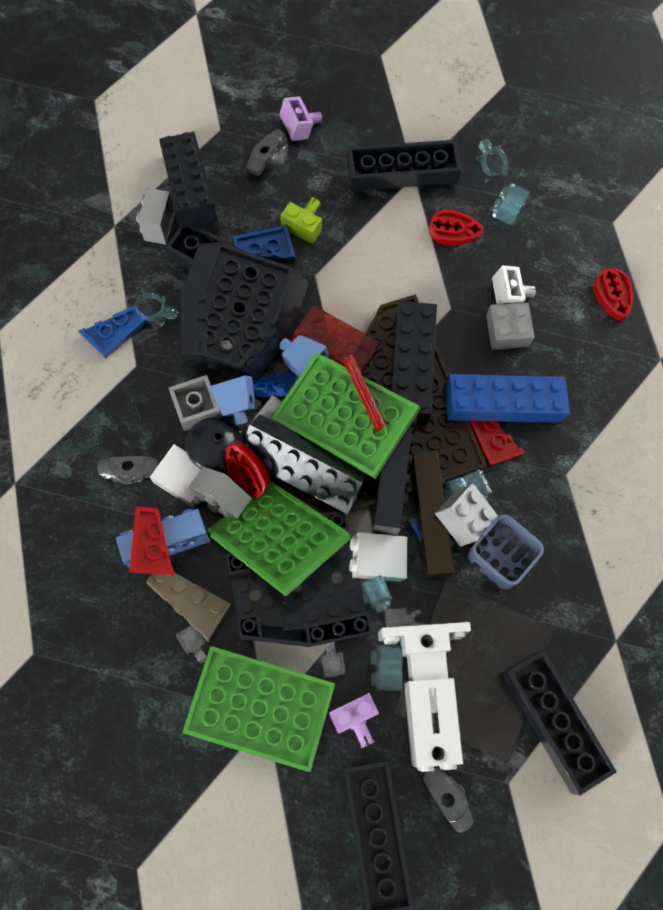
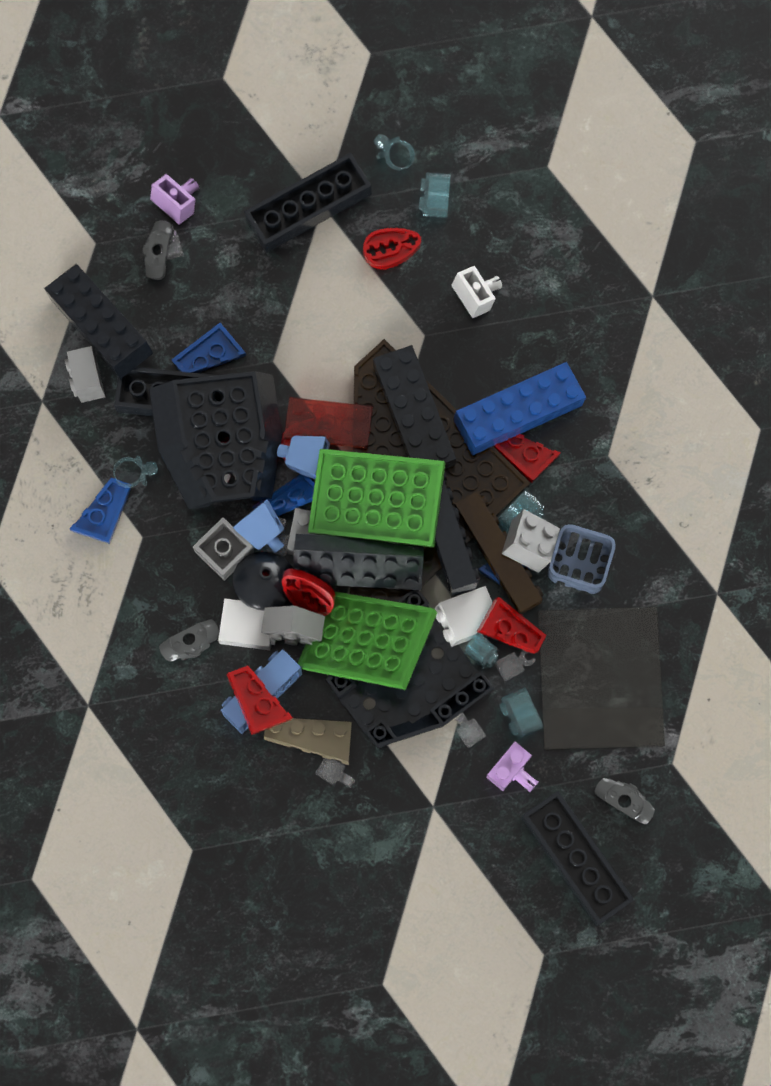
camera: 20 degrees left, 5 degrees up
bright green plate [182,646,335,772] -> none
lime brick [280,197,322,244] -> none
red axle [343,355,386,431] -> none
white brick [378,622,471,772] -> none
light grey brick [486,302,534,350] -> none
black brick [501,650,617,796] -> none
red piece [593,268,634,321] -> none
none -> red wing [477,597,547,654]

